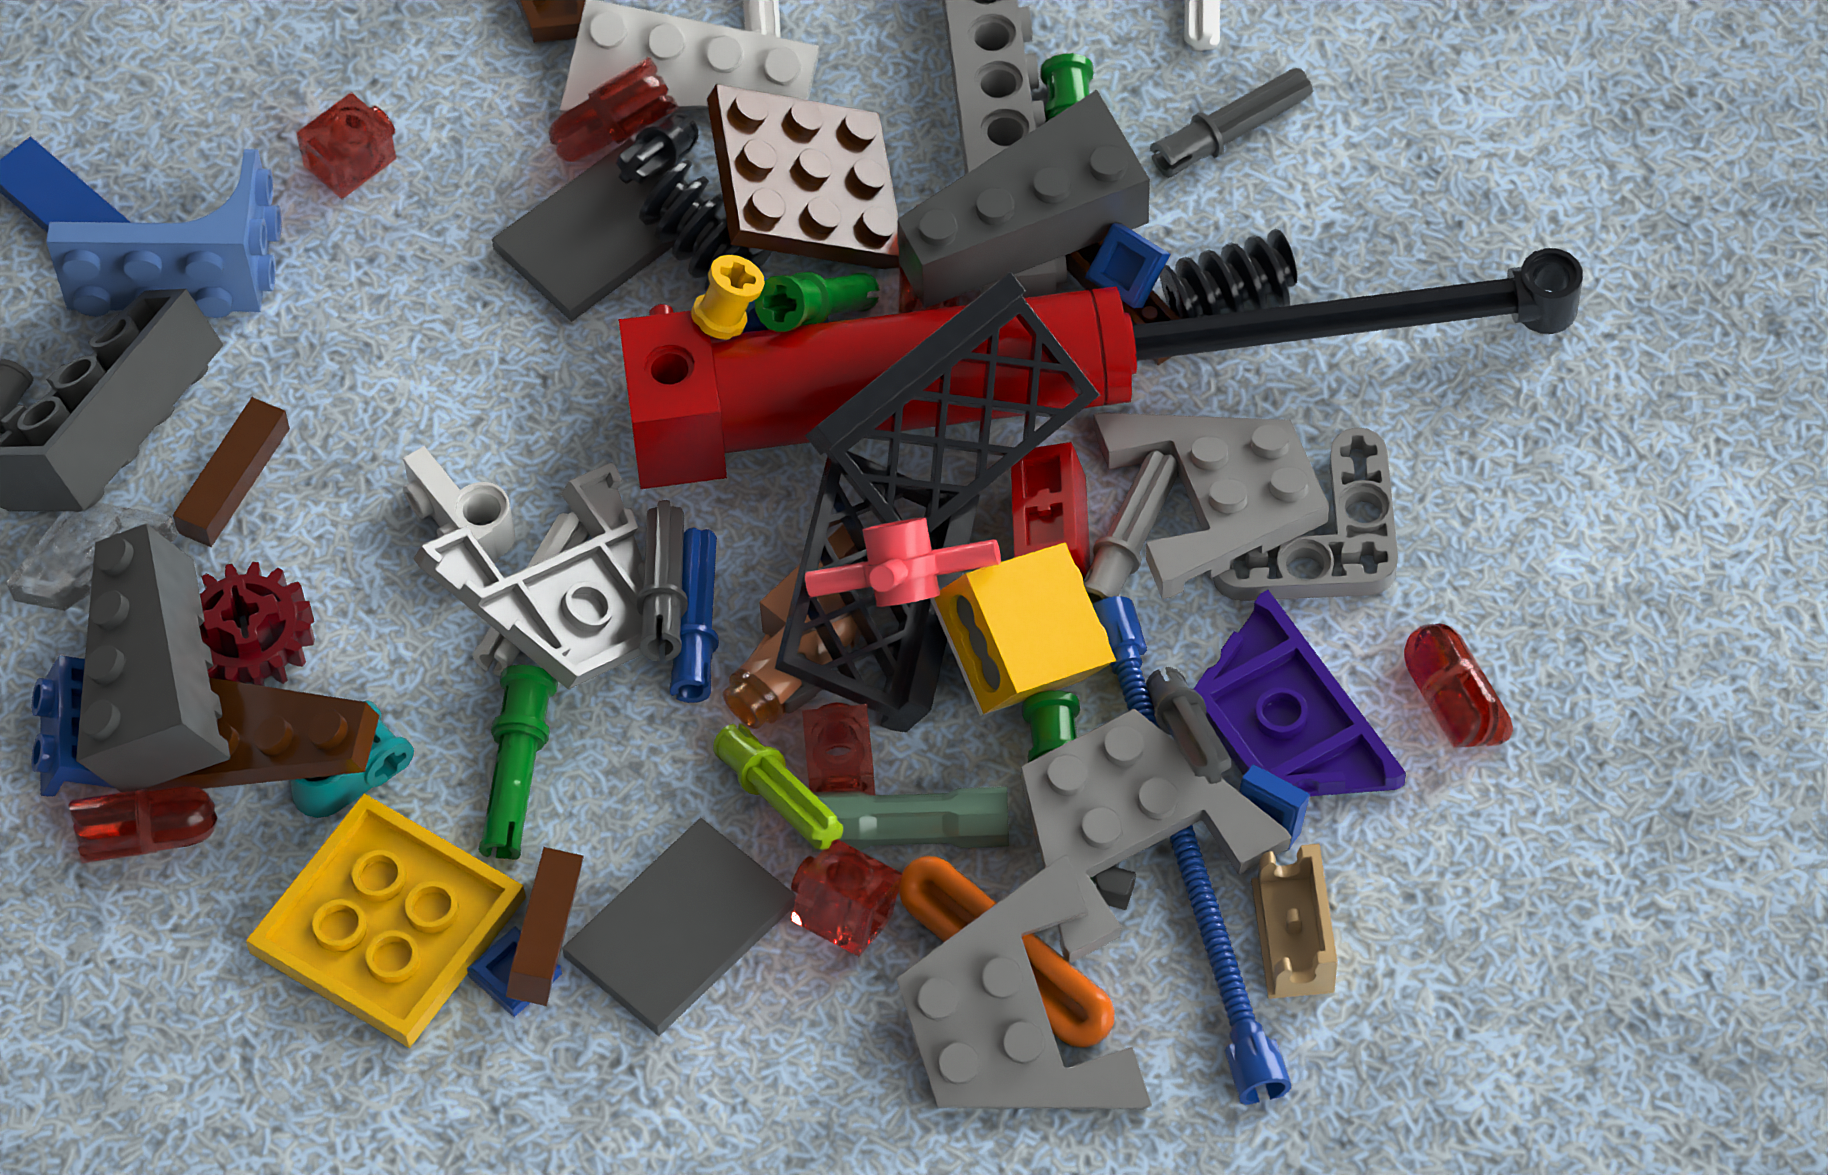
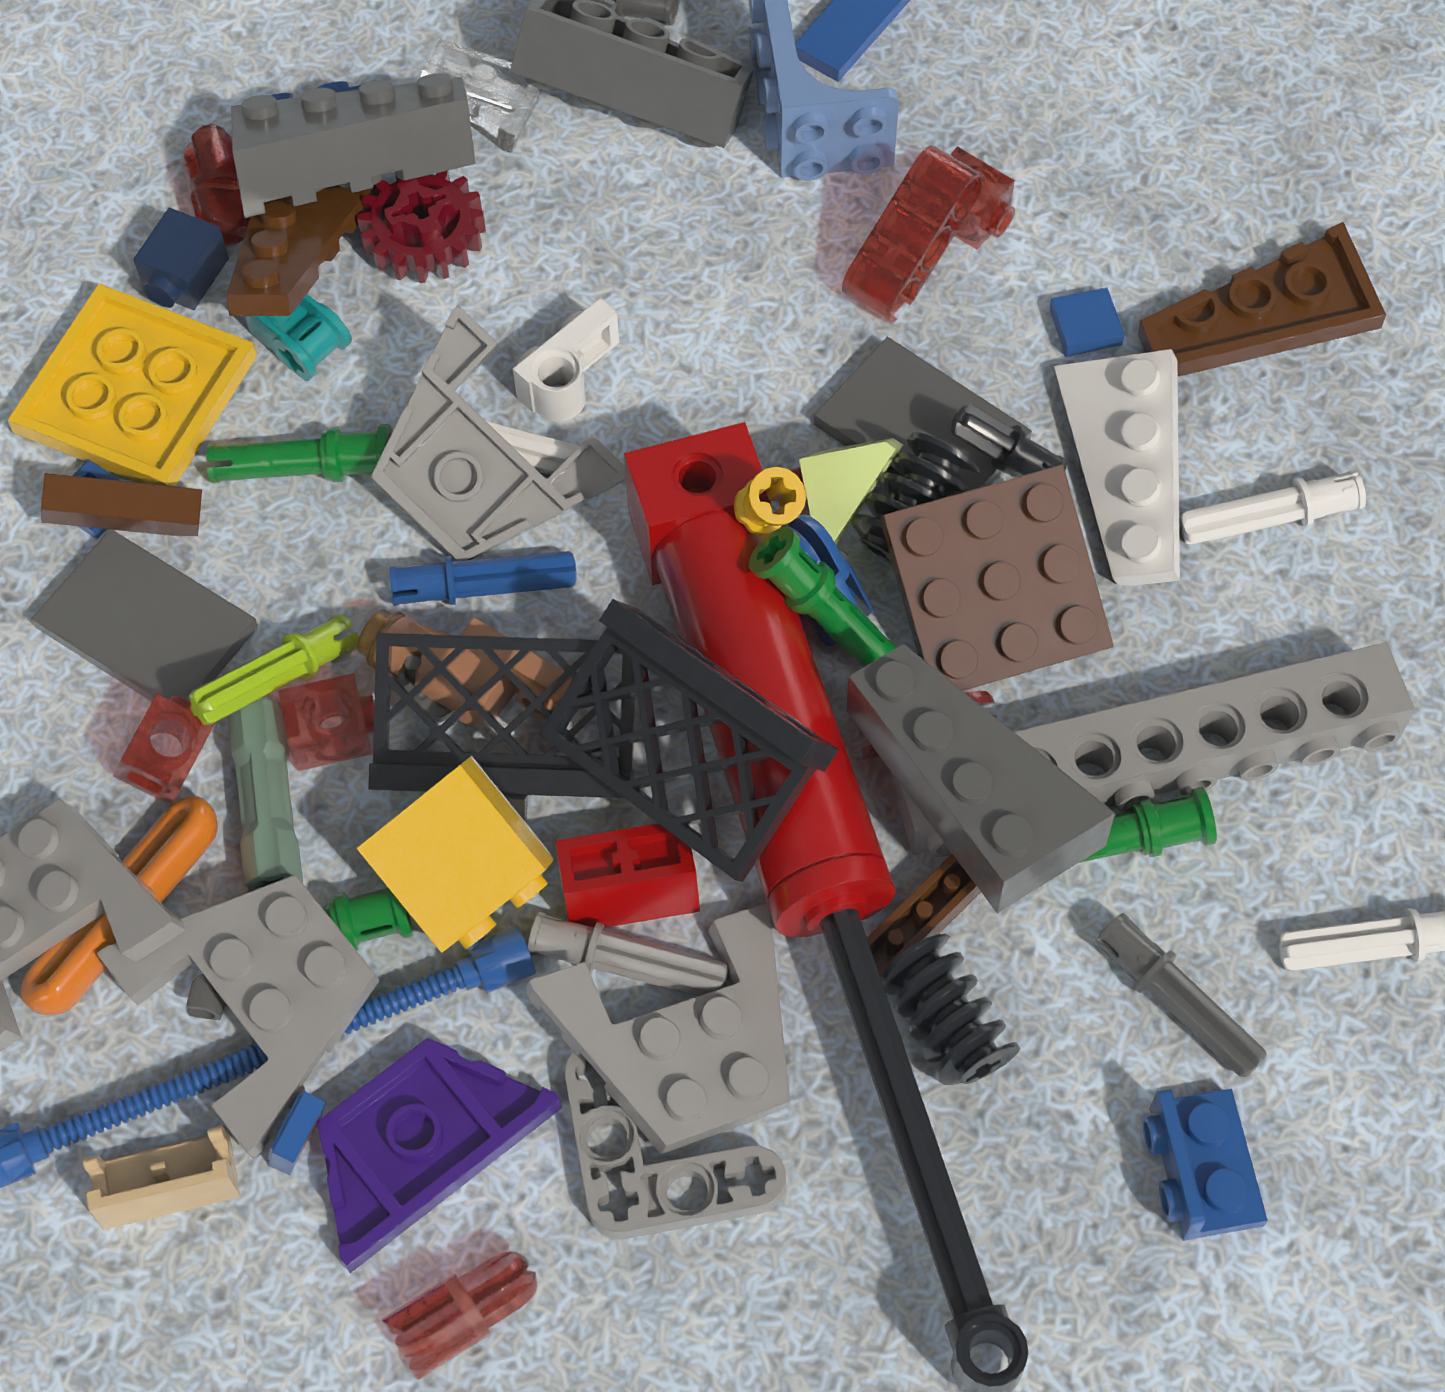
camera: 80 degrees right, 5 degrees up
reddish brown piece [172,397,290,547] -> none
clear red arm [548,57,679,162] -> none
dark grey axle [637,500,688,661] -> none
coral bar [805,517,1001,607] -> none
blue tile [1085,223,1171,308] -> none
dark grey axle [1146,667,1232,784] -> none
none -> dark blue brick [133,207,229,311]
none -> yellowish green slope [799,438,903,545]
none -> clear red beam [842,145,984,323]
none -> blue tile [1049,287,1125,357]
none -> blue bracket [1142,1089,1268,1241]

